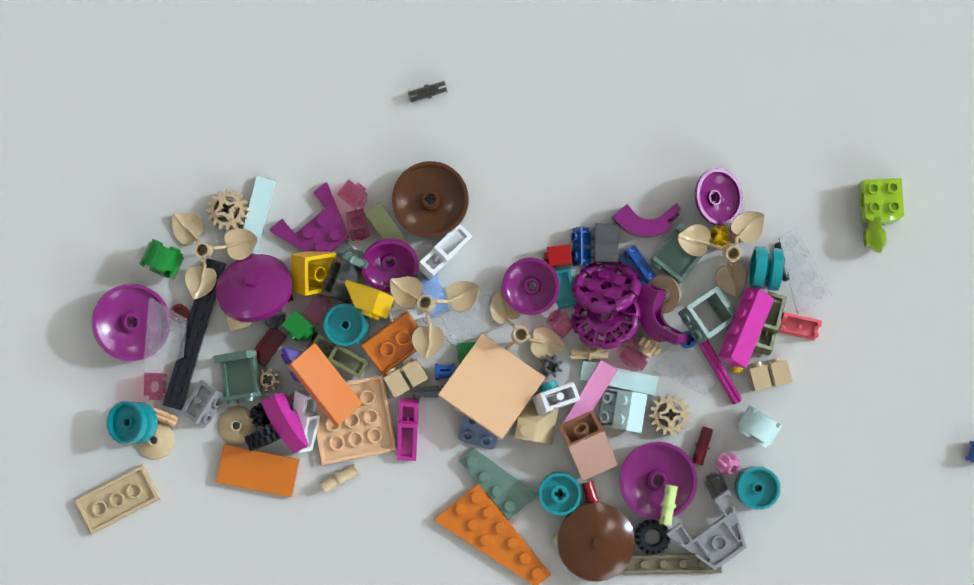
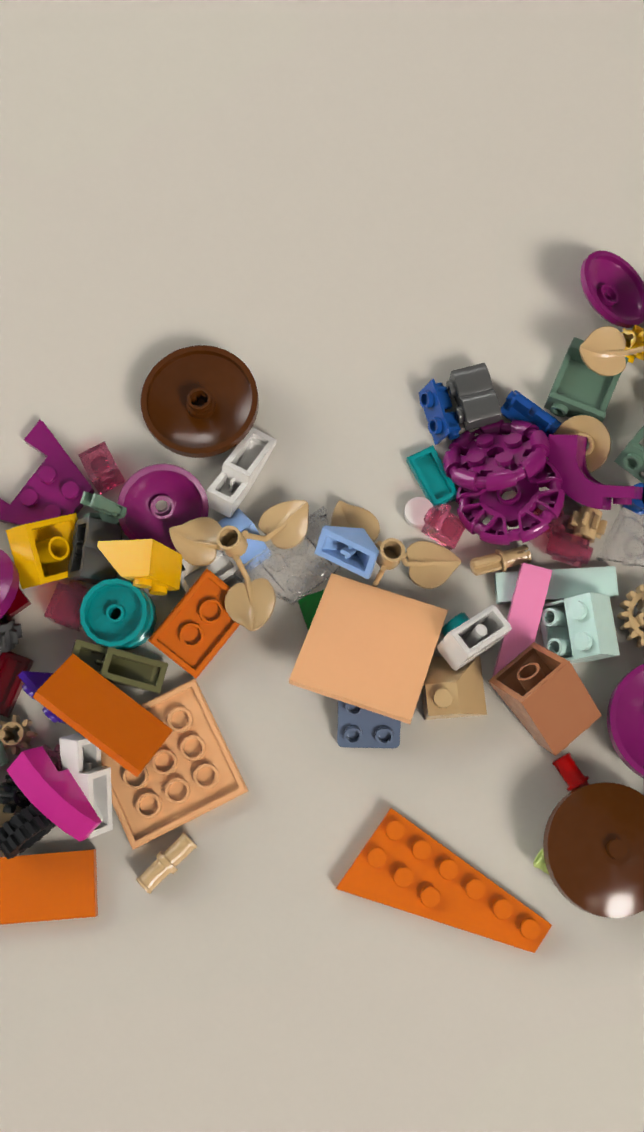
camera: 15 degrees left, 10 degrees down
green brick [282,310,316,342] -> none
clear pink brick [337,179,368,210] -> none
olive slope [364,202,409,244] -> none
tan piece [383,358,429,398] -> none
dark pink slope [397,398,419,461] -> none
clear smoke pin [408,80,448,103] -> none
dark grey axle [413,386,444,399] -> none
blue bush [435,363,455,380] -> none
sand green wing [459,448,538,519] -> none
magenta dish [502,257,560,315] -> none
teal wheel [538,472,581,516] -> none
dark grey gear [539,354,563,378] -> none
red brick [543,244,572,267] -> none
magenta arch [612,203,681,238] -> none
none -> light blue slope [314,525,379,579]

